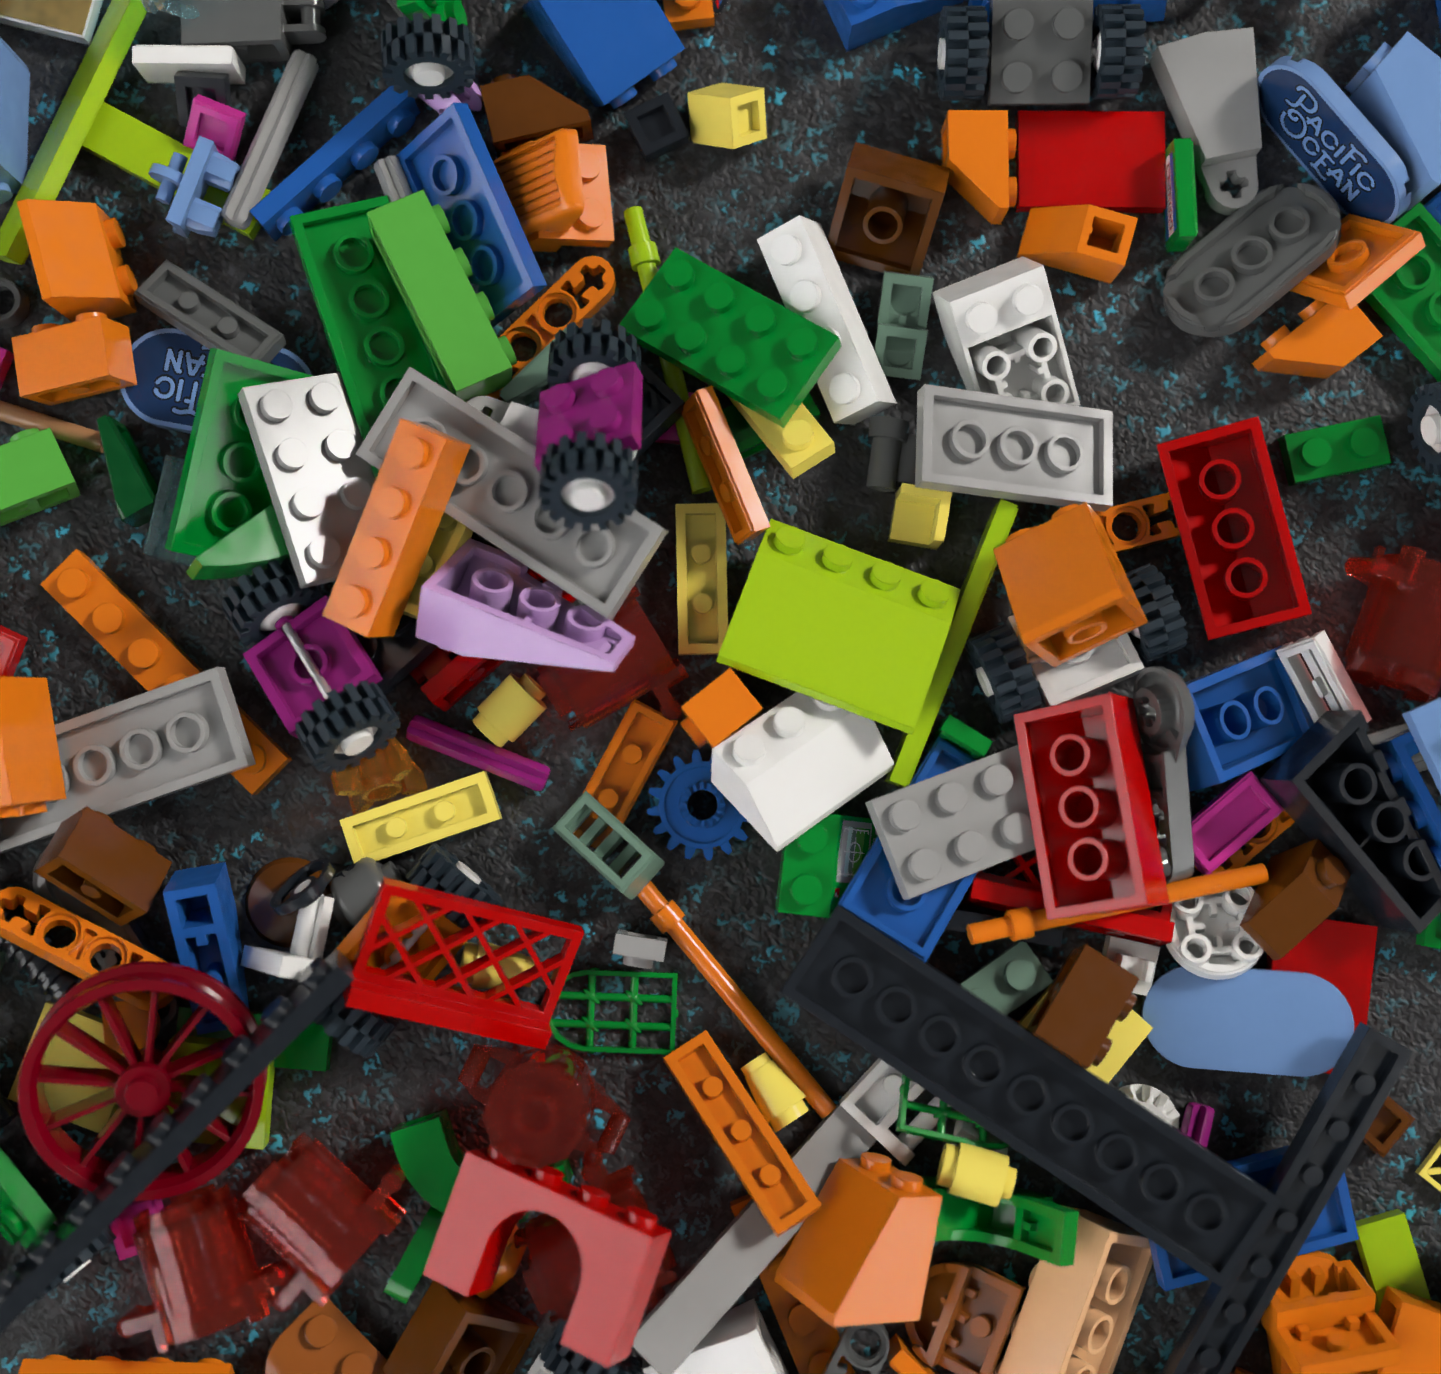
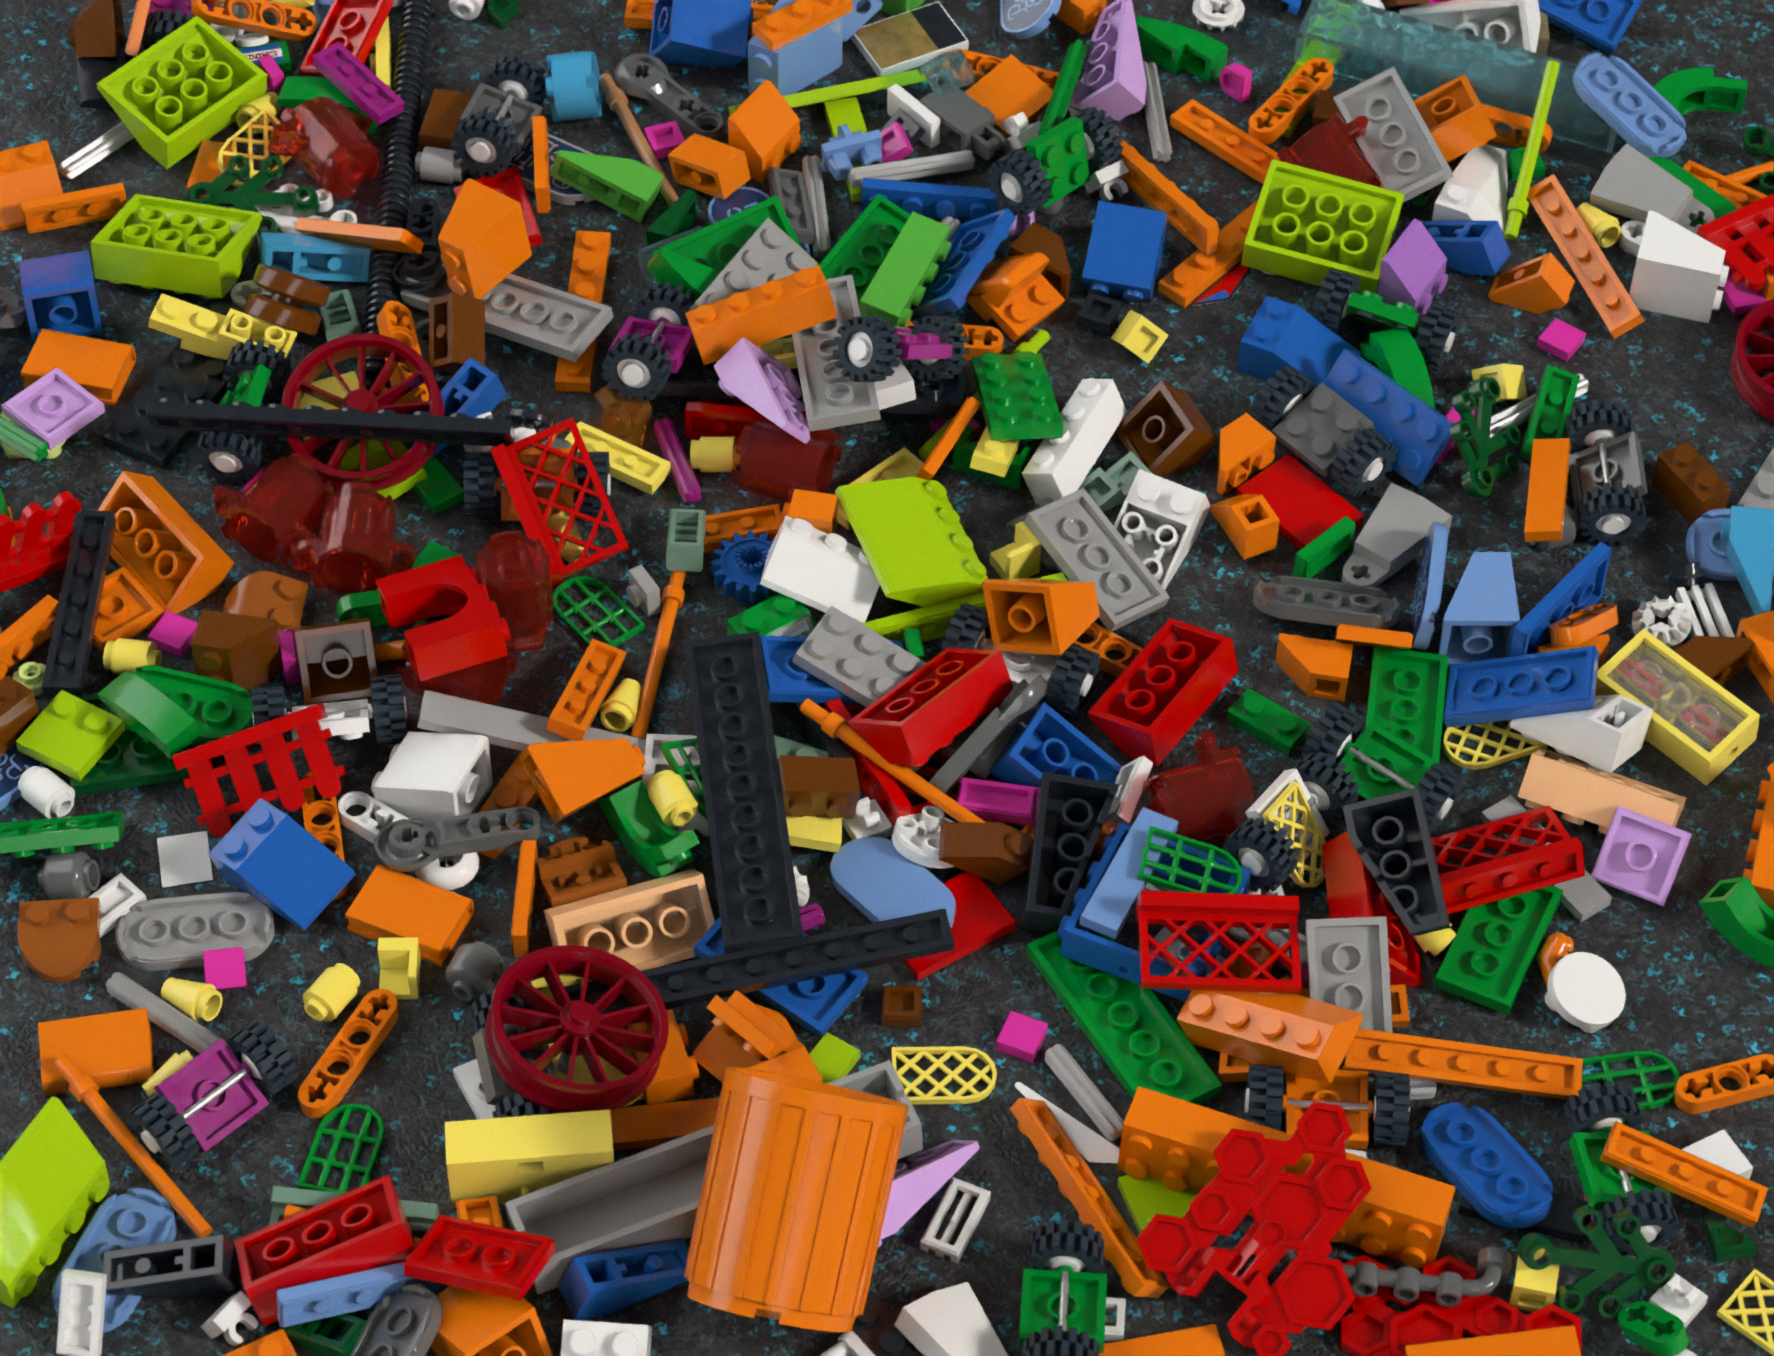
camera: 55 degrees right, 35 degrees down
none -> light grey axle [802,155,831,260]

